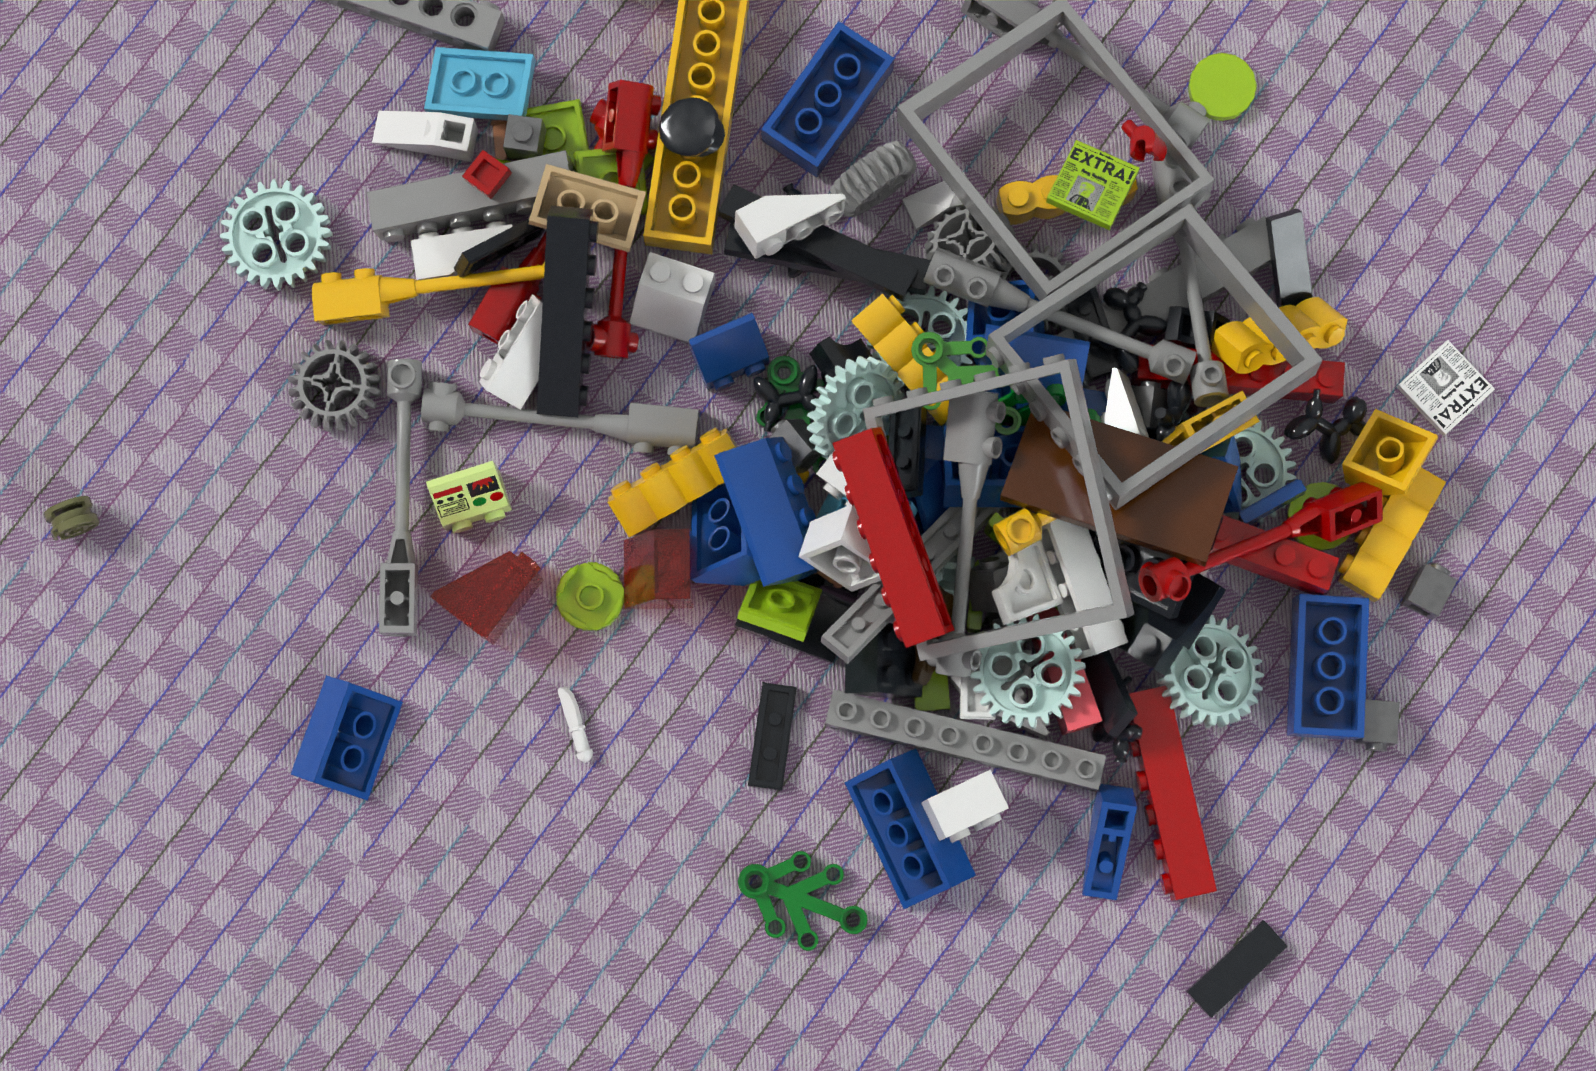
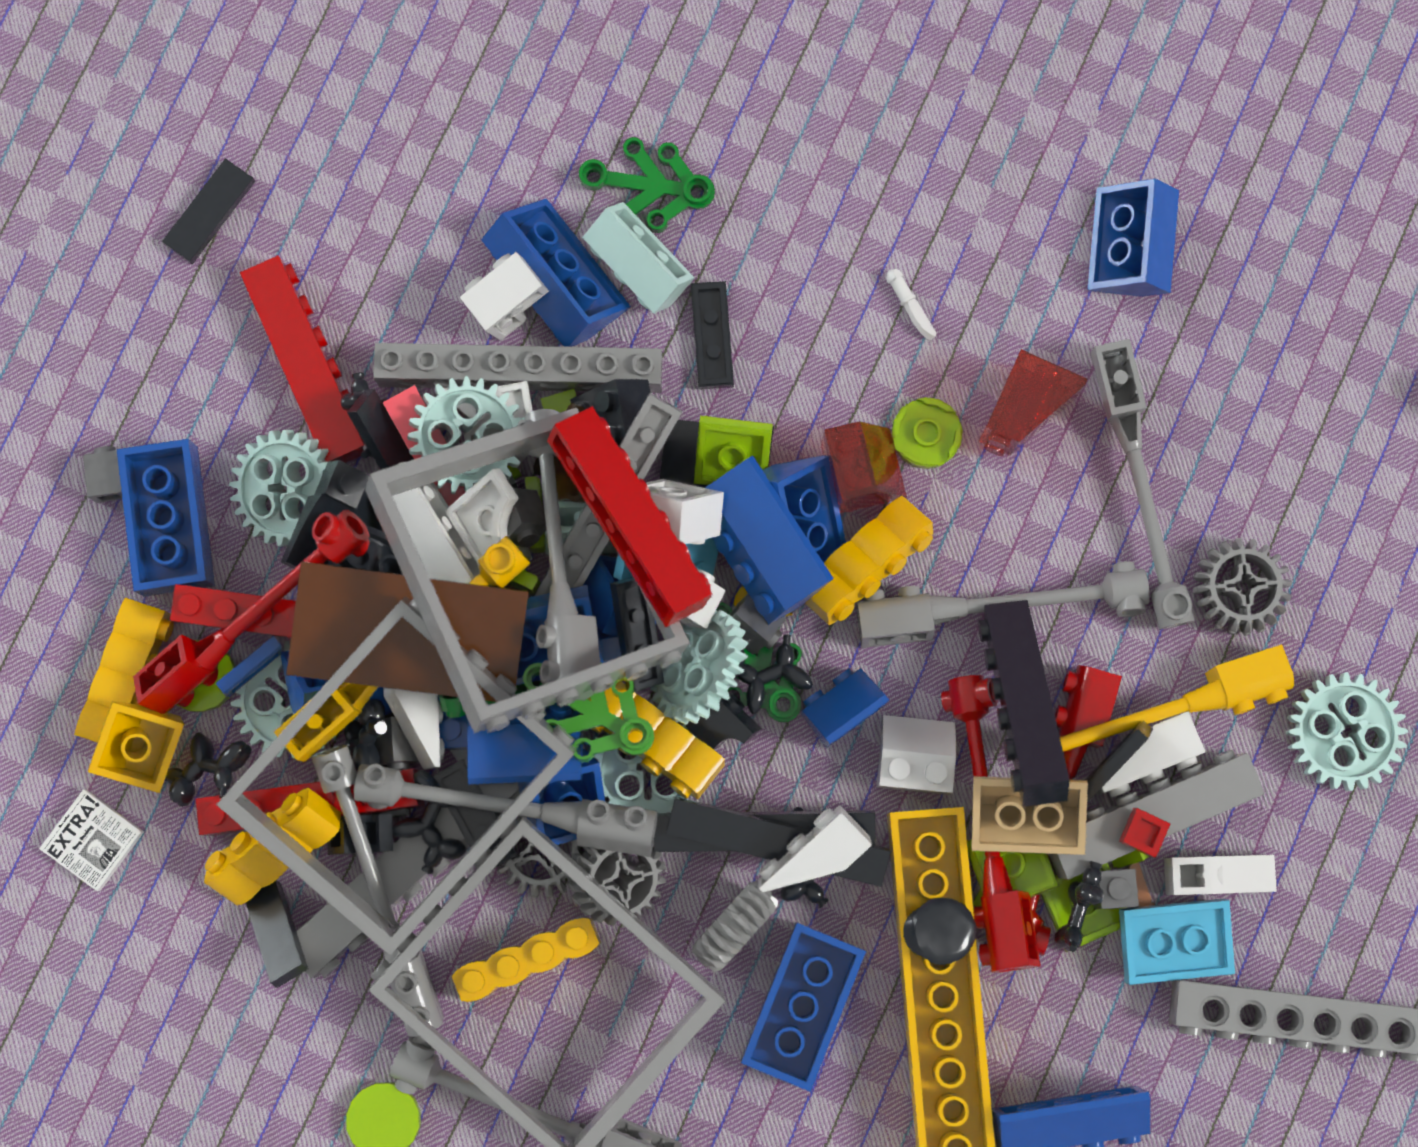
camera: 170 degrees right, 0 degrees up
yellowish green slope [426,461,512,533] -> none
white slope [479,294,543,410] -> none
white slope [902,172,966,230] -> none
lime tile [1046,140,1140,231] -> none
blue slope [1082,784,1137,900] -> none
red piece [1121,120,1167,162] -> none
flat silver brick [1400,563,1457,620] -> none
none -> light aqua brick [582,202,694,314]
none -> black piece [1054,861,1104,952]

